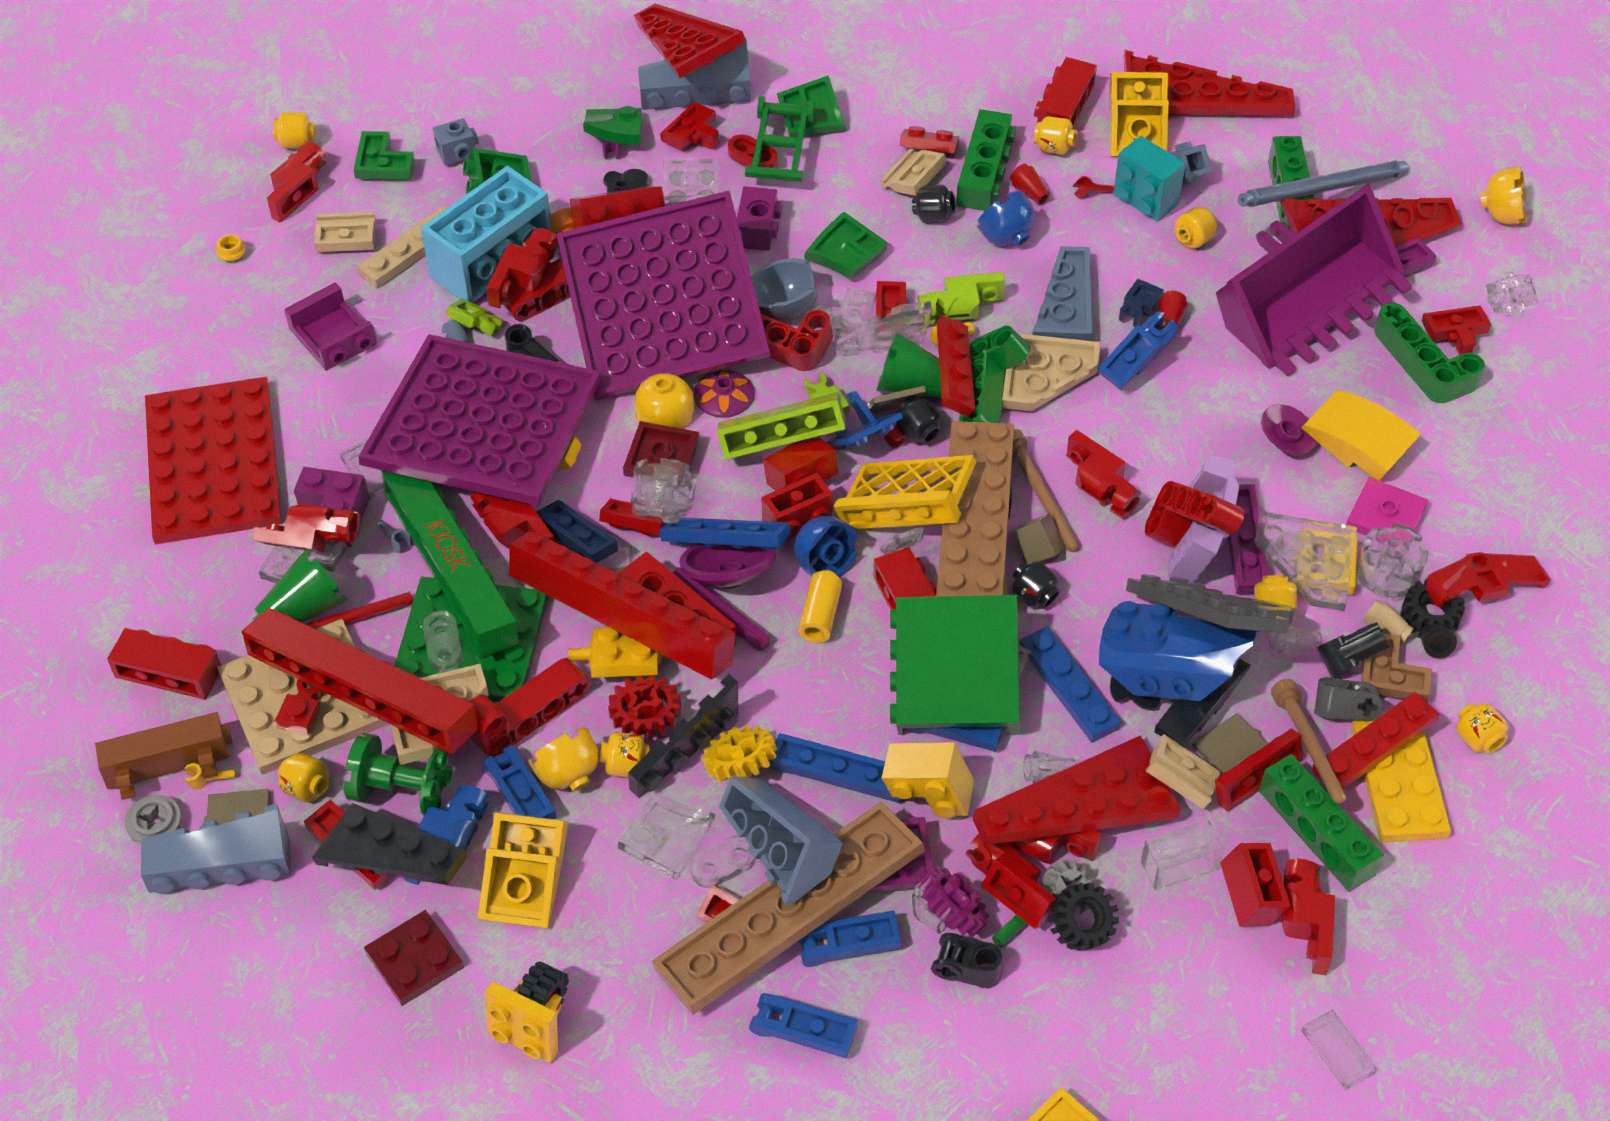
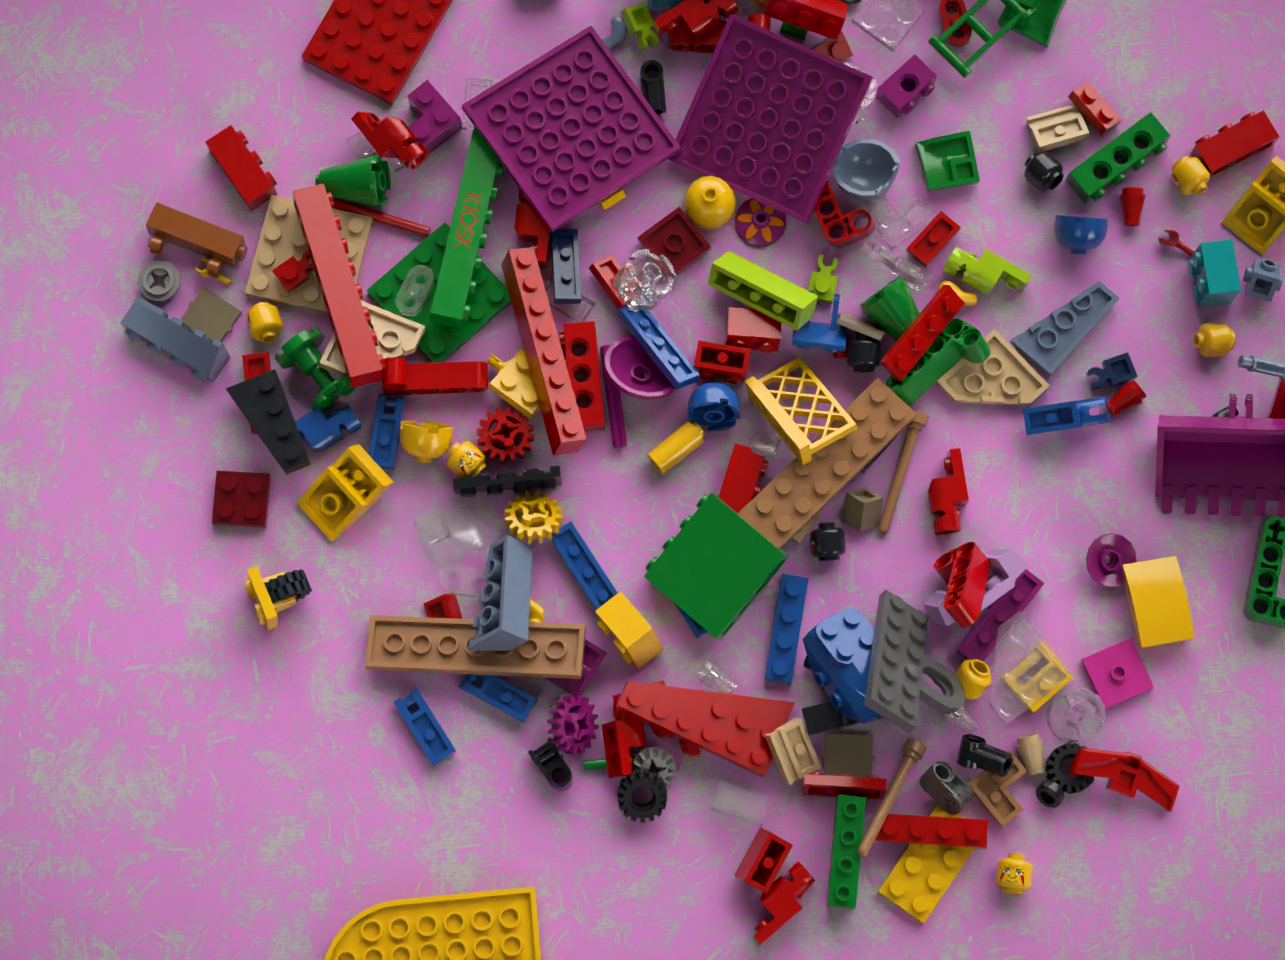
camera: 40 degrees right, 25 degrees up
sand blue hand [377,520,411,553] -> none

